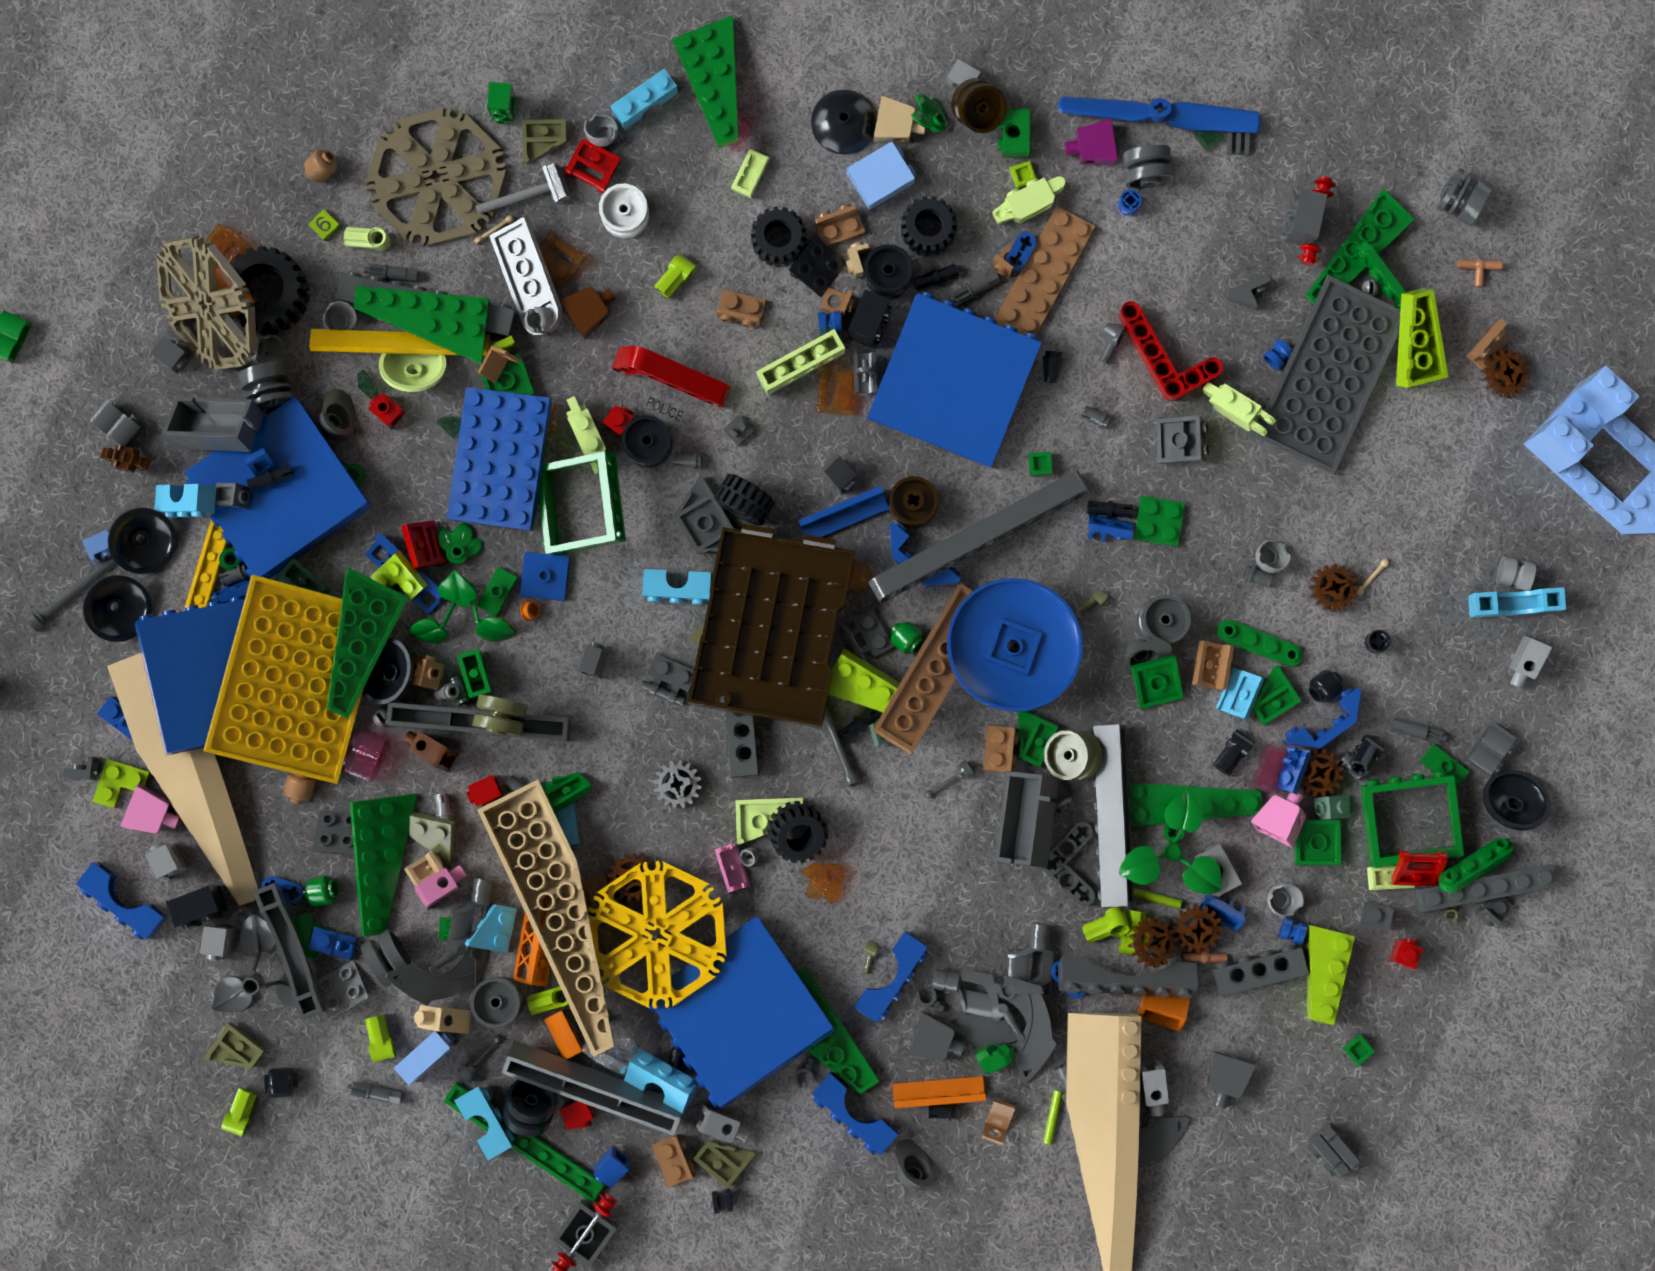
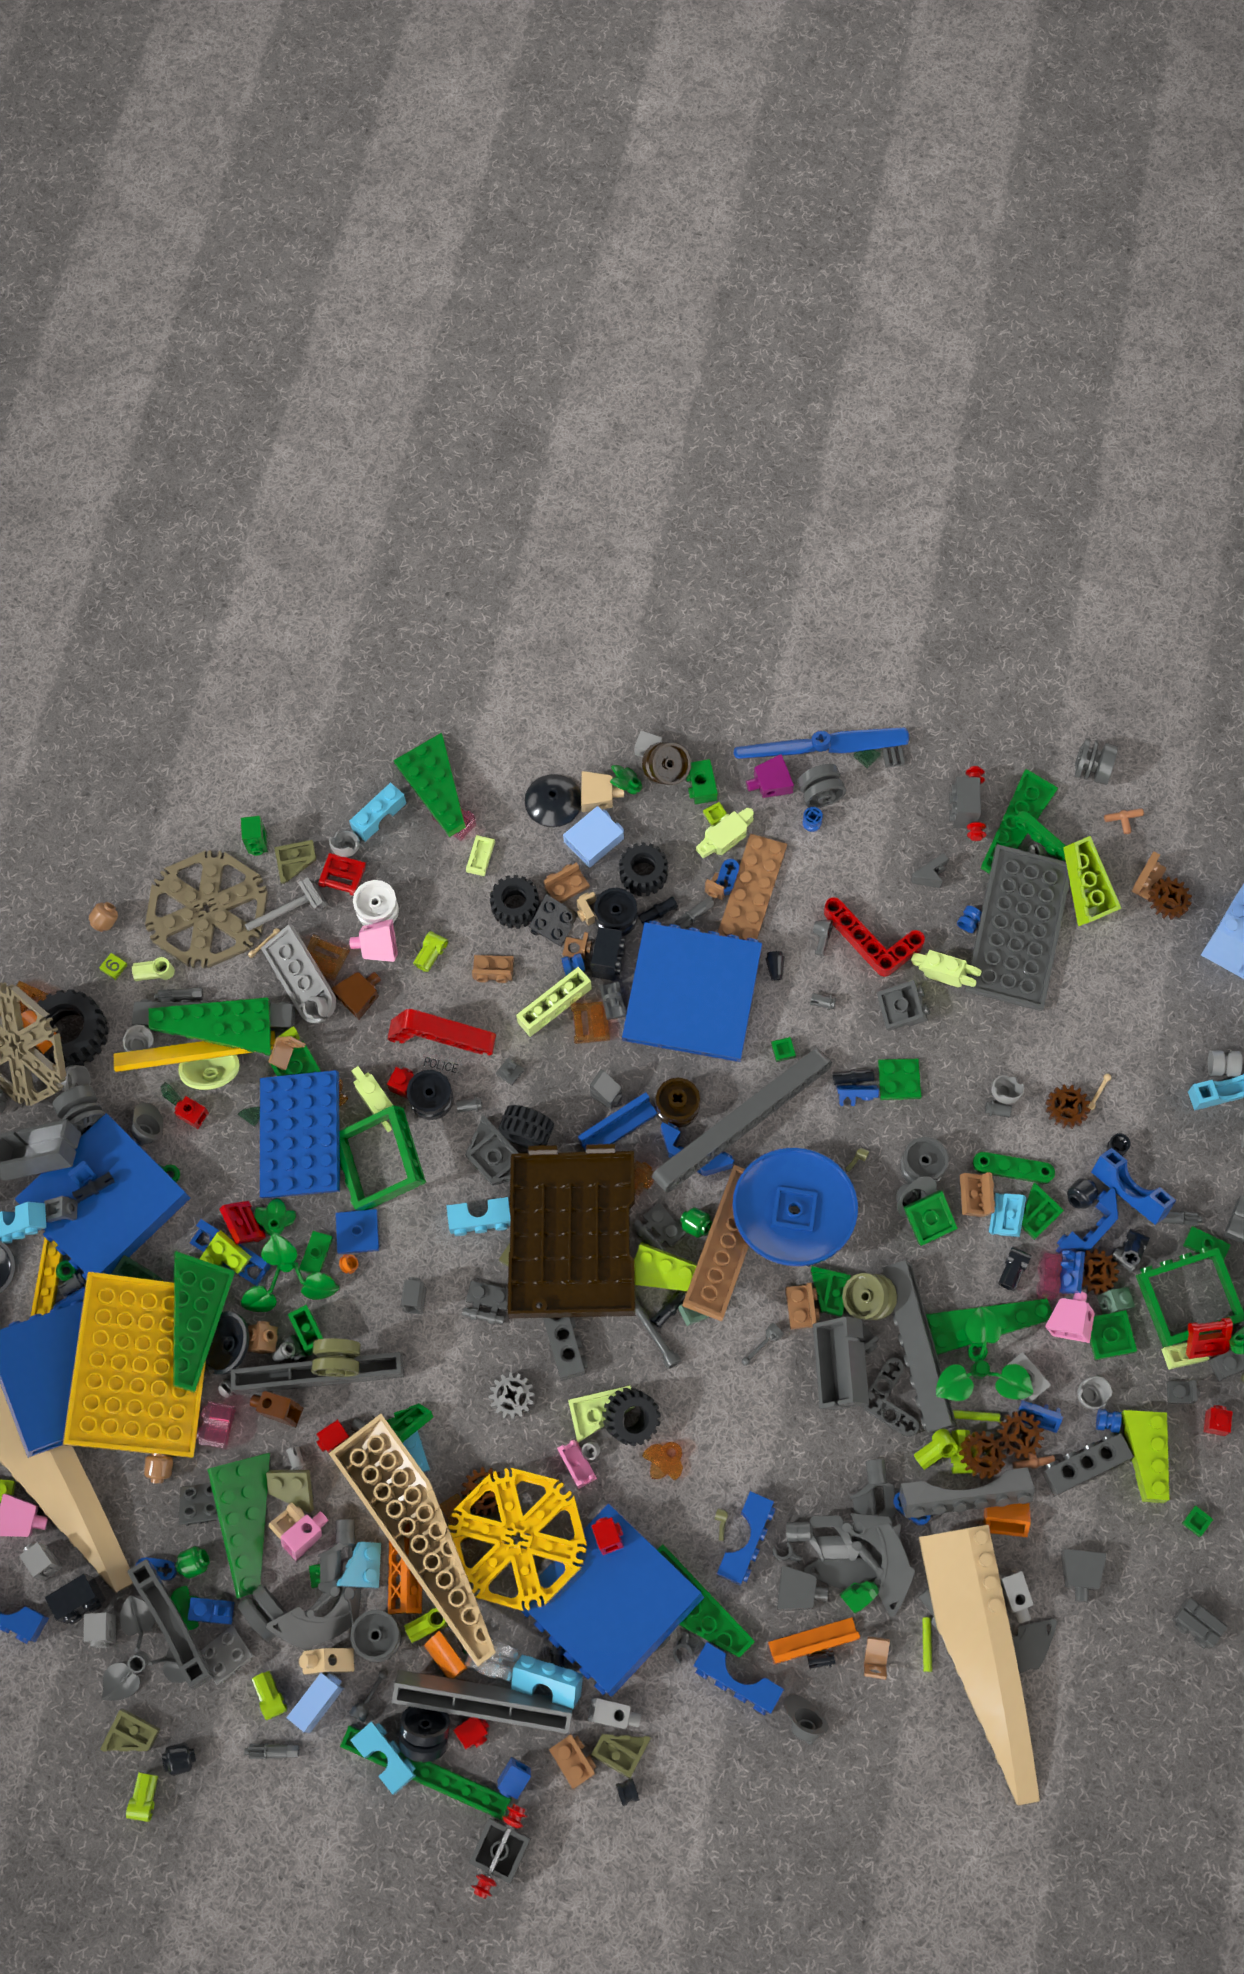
camera: 10 degrees left, 15 degrees down
none -> bright pink torso [350,919,398,961]
none -> red brick [591,1517,624,1555]
none -> blue arch [1091,1148,1176,1225]

